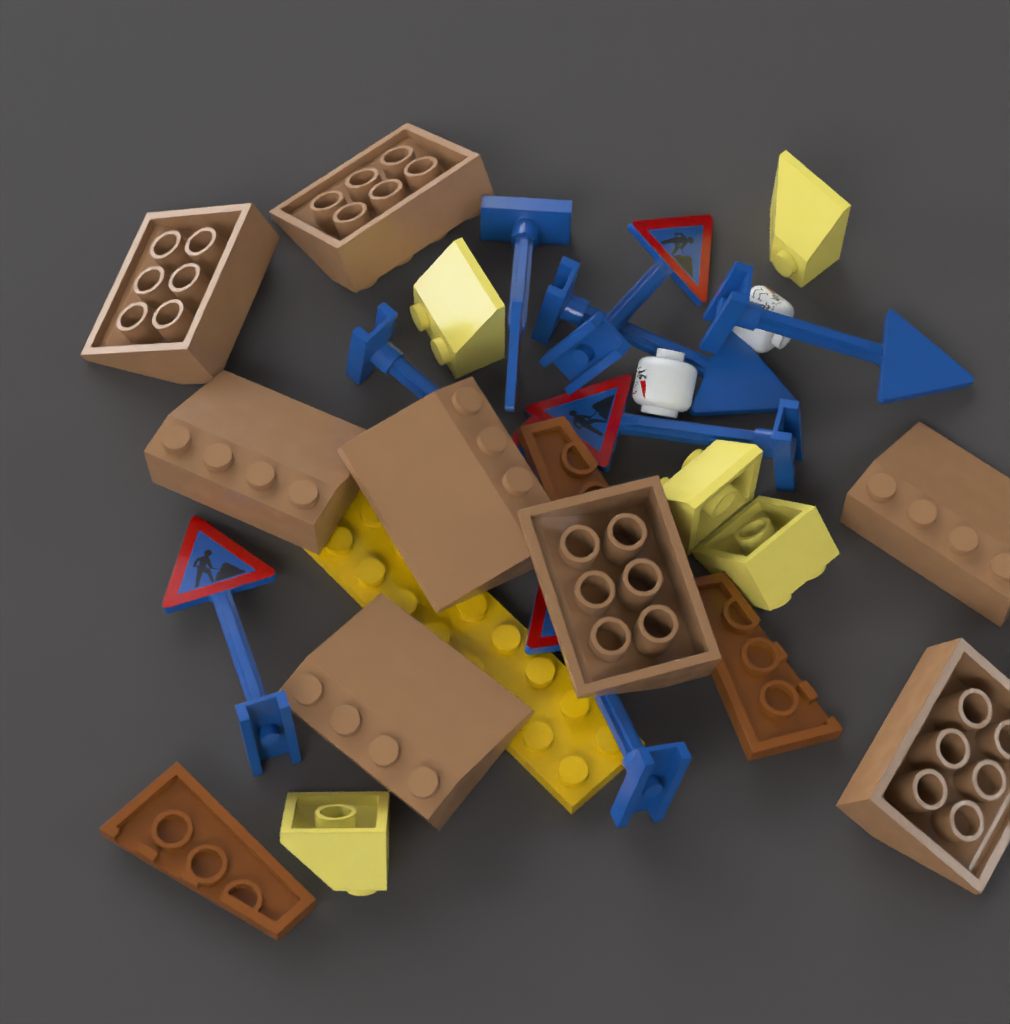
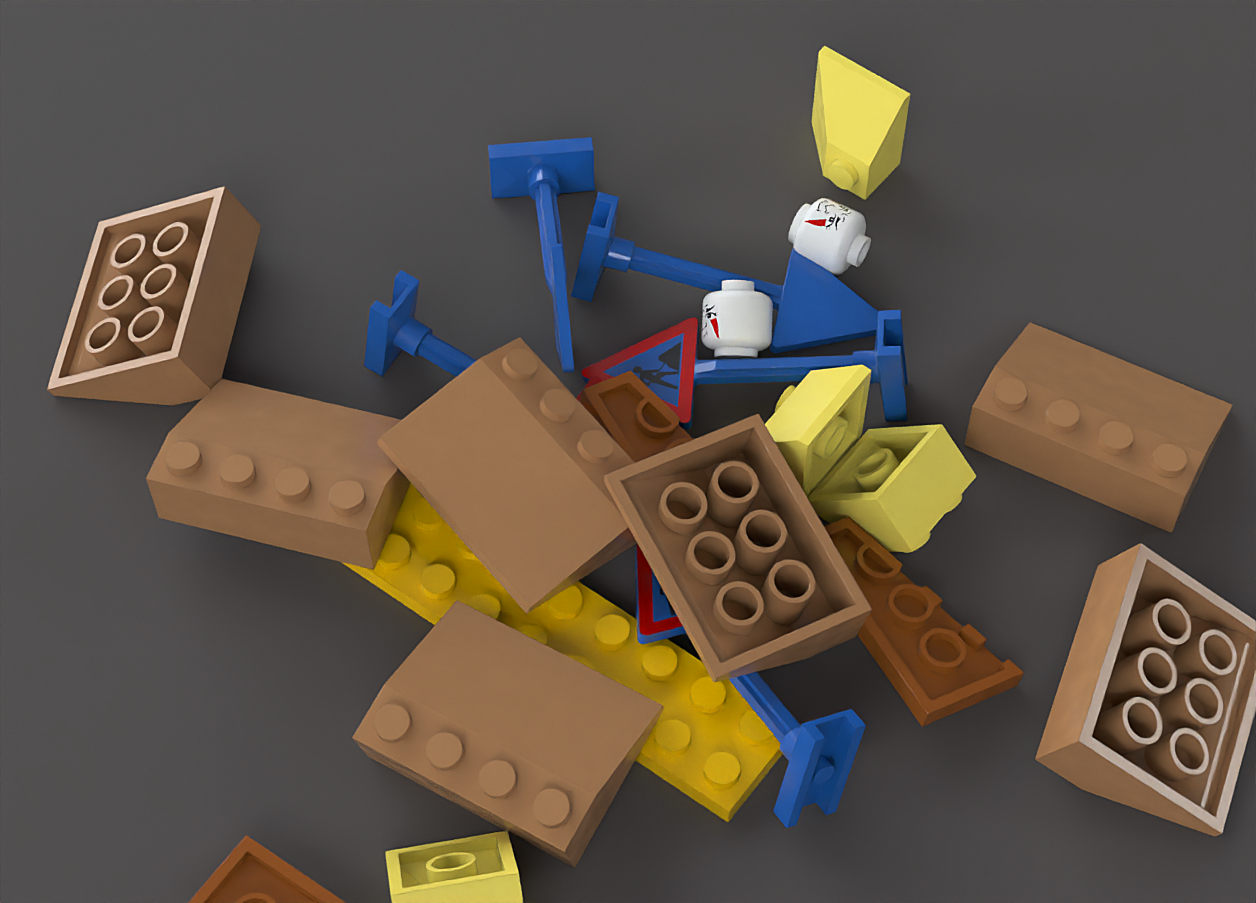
camera: 10 degrees left, 5 degrees down
blue piece [162,516,302,777] -> none
medium nougat slope [269,123,495,293] -> none
light yellow slope [410,238,505,379] -> none
blue piece [538,214,713,396] -> none
blue piece [699,261,974,404] -> none

